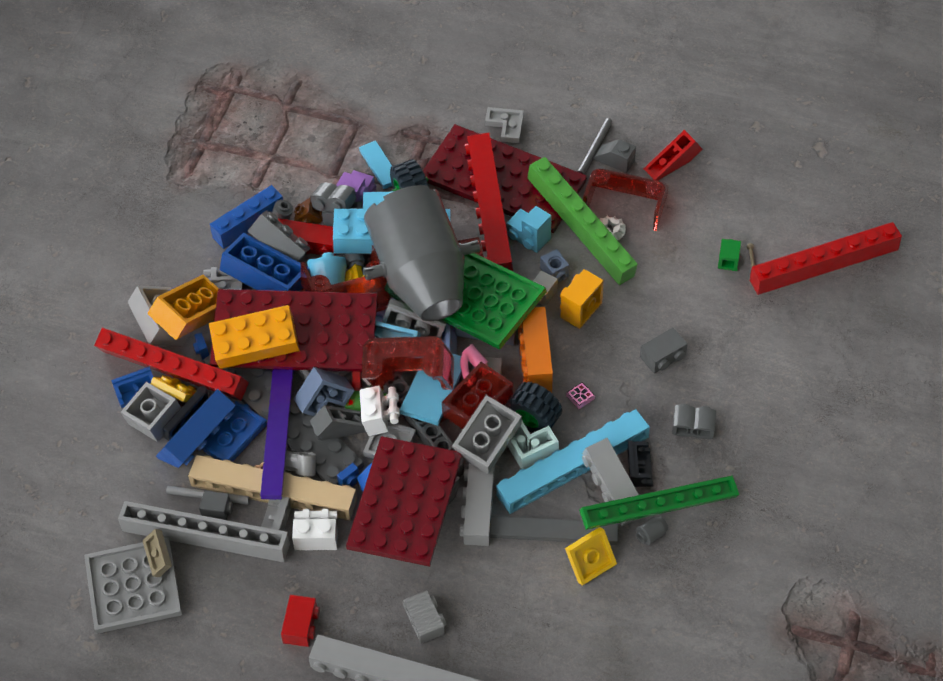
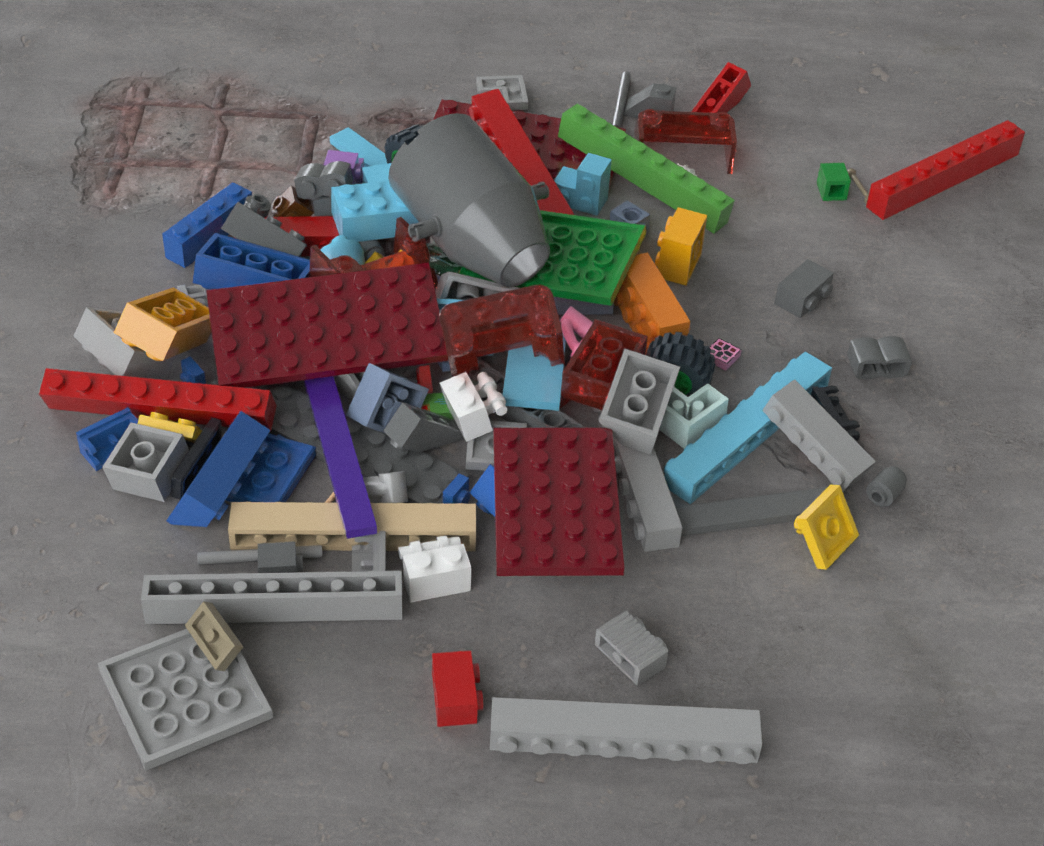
camera: 20 degrees left, 10 degrees down
light orange brick [209,305,300,369] -> none
green plate [579,475,739,530] -> none

